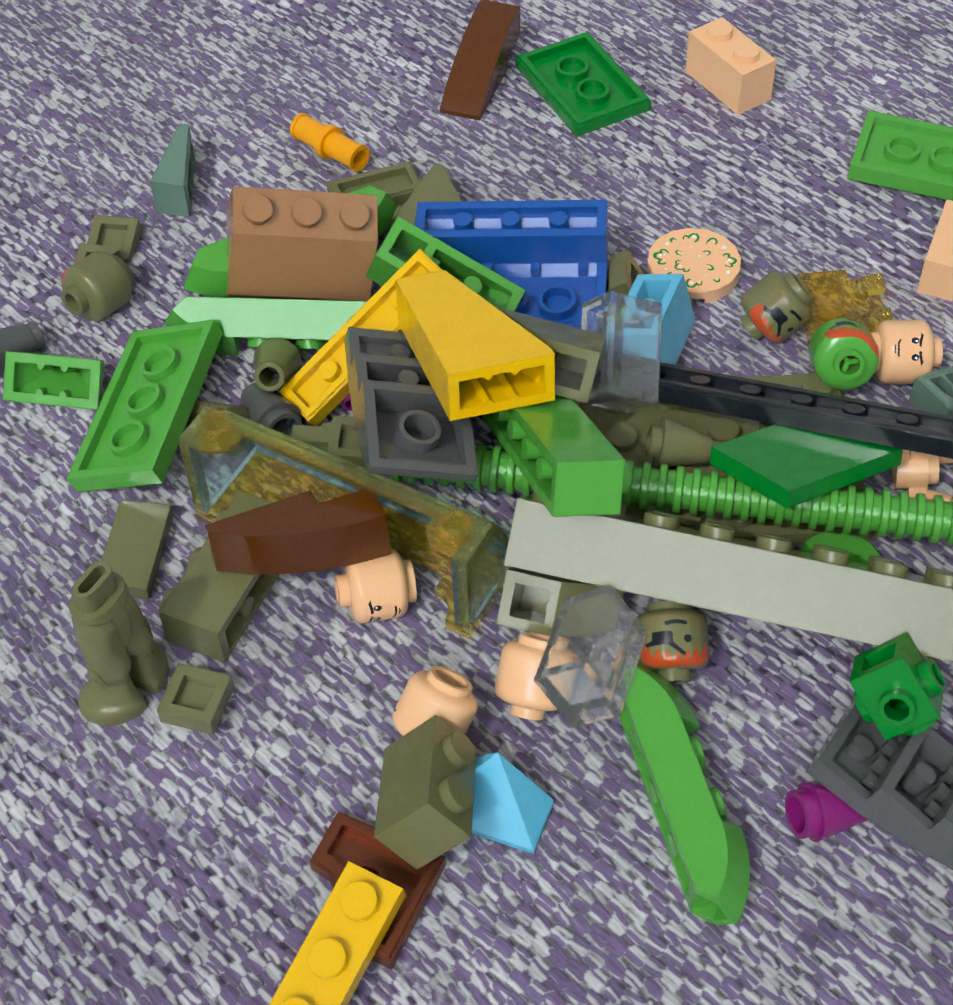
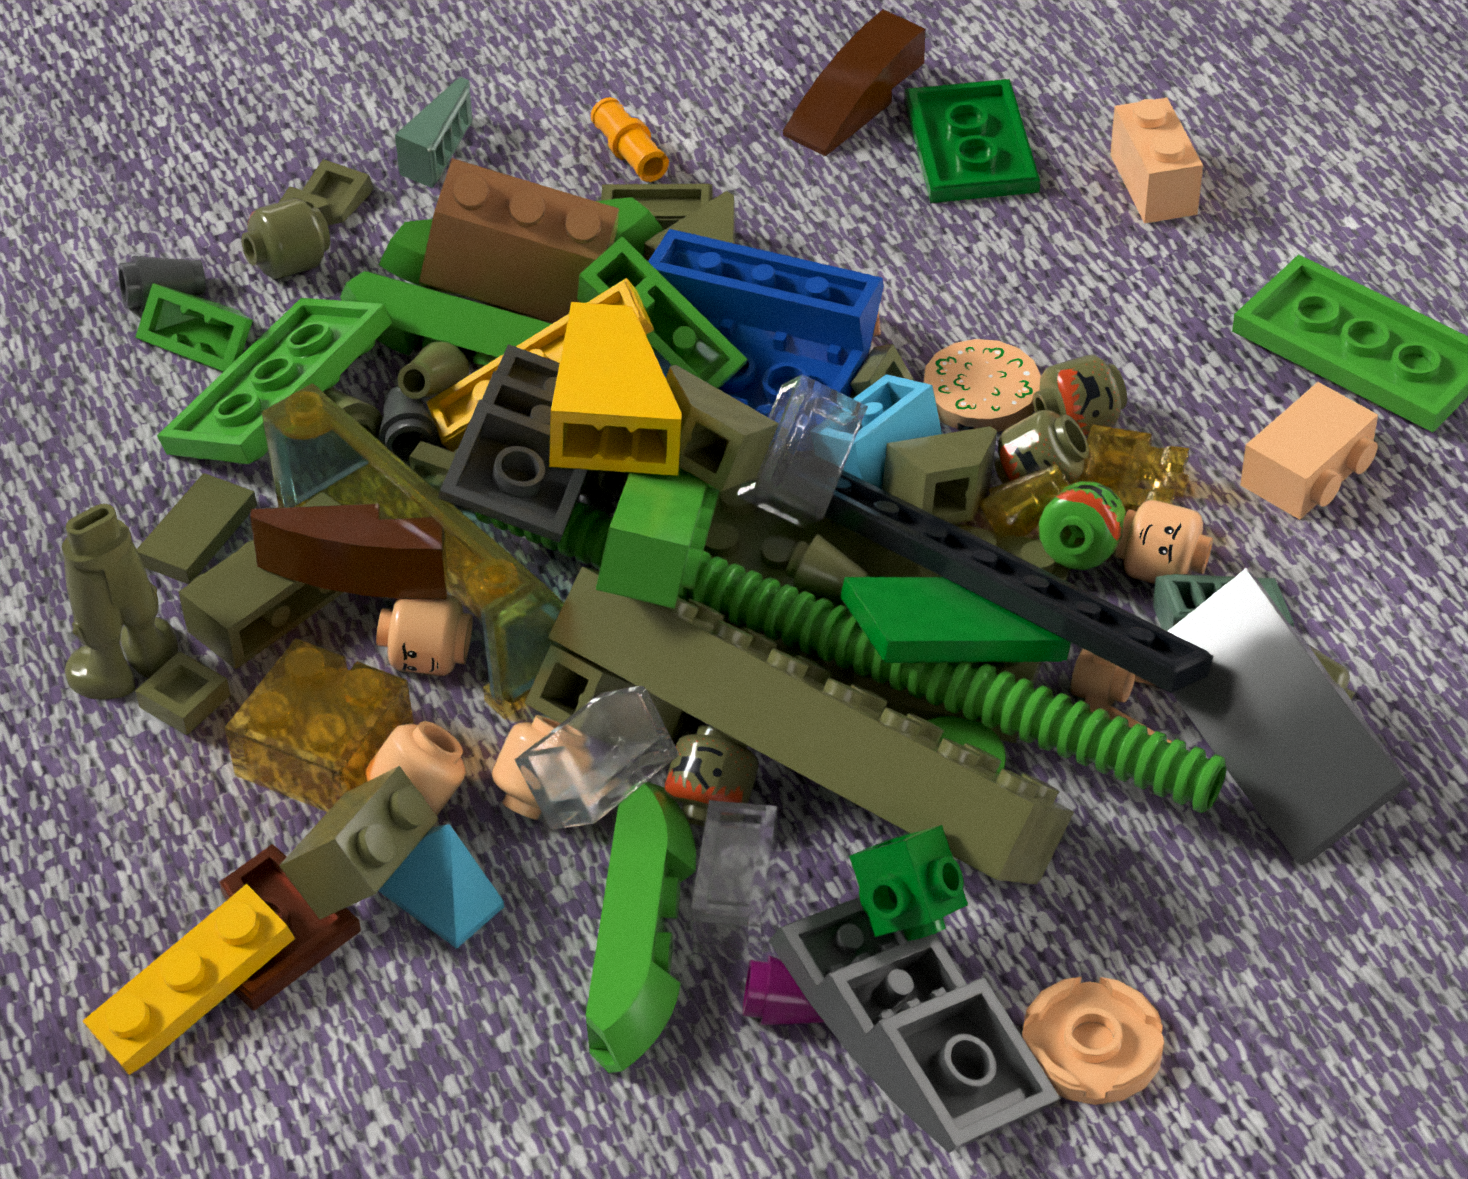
camera: 20 degrees right, 5 degrees down
none -> clear yellow piece [224,638,414,812]
none -> clear panel [691,800,778,962]
none -> olive slope [882,426,997,524]
none -> clear yellow cone [978,463,1070,538]
none -> olive head [1033,355,1127,436]

